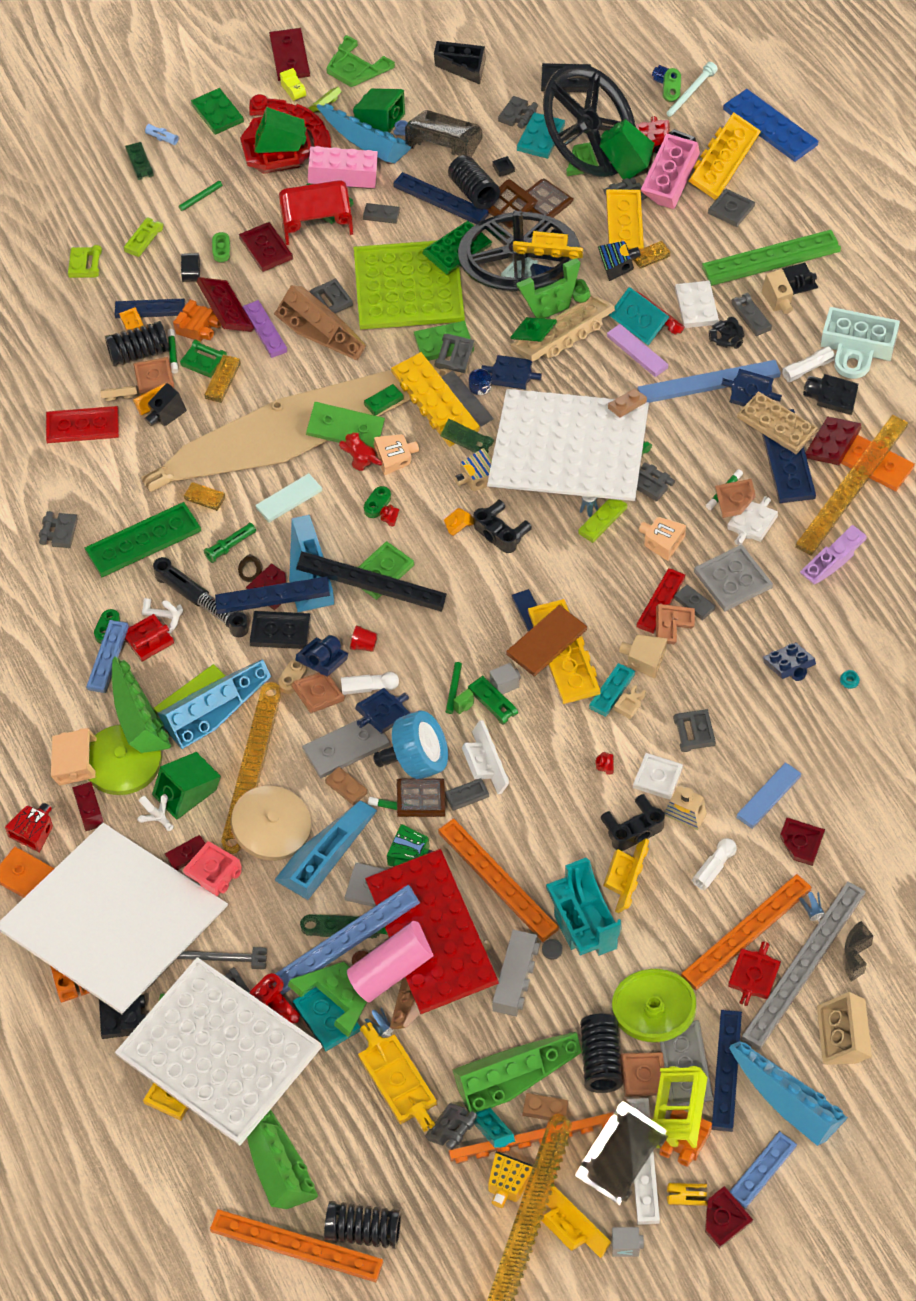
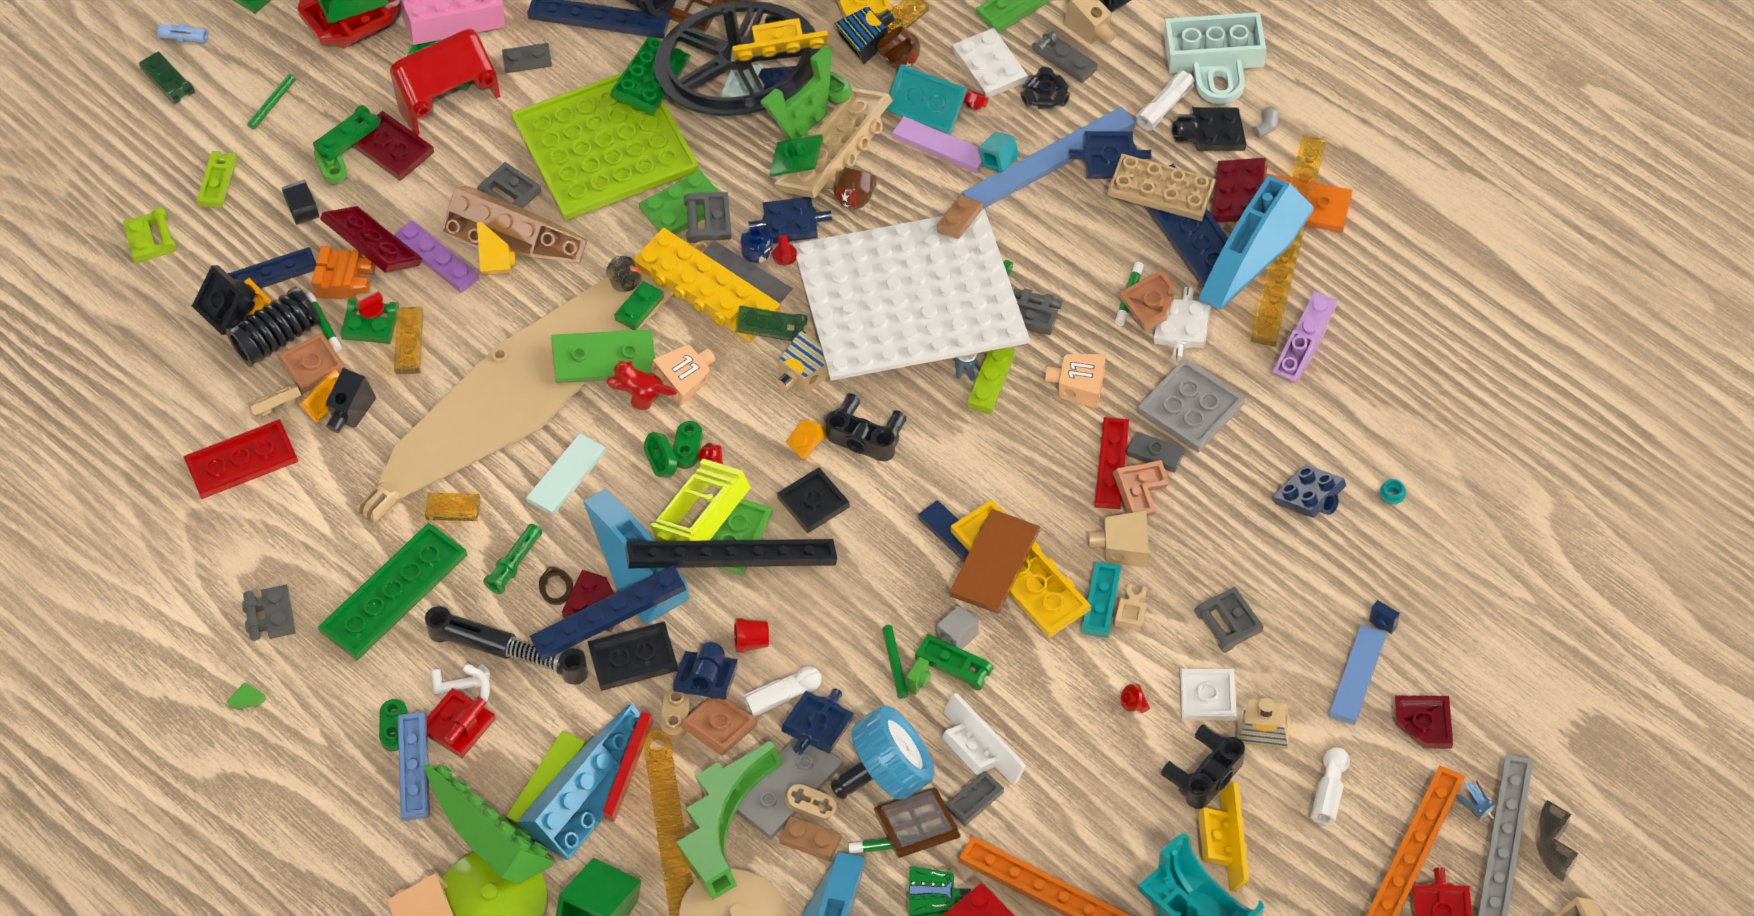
camera: 20 degrees left, 0 degrees up
none -> black plate [192,265,256,335]
none -> bright green tile [227,682,266,710]
none -> green plate [313,105,381,162]
none -> red plate [356,291,384,318]
none -> yellow slope [477,222,516,275]
none -> red tile [603,711,653,822]
none -> clear smoke head [606,256,642,293]
none -> green plate [644,432,678,478]
none -> neon yellow door [650,459,751,541]
none -> bright green arch [676,740,782,900]
none -> red plate [773,235,797,265]
none -> black plate [777,467,850,534]
none -> tan beam [784,784,837,821]
none -> reddish brown helmet [833,168,877,209]
none -> reddish brown helmet [877,26,920,69]
none -> teal brick [979,131,1019,172]
none -> dark azure wedge [1198,175,1314,310]
none -> light grey arm [1253,107,1279,138]
none -> dark blue plate [1369,600,1400,634]

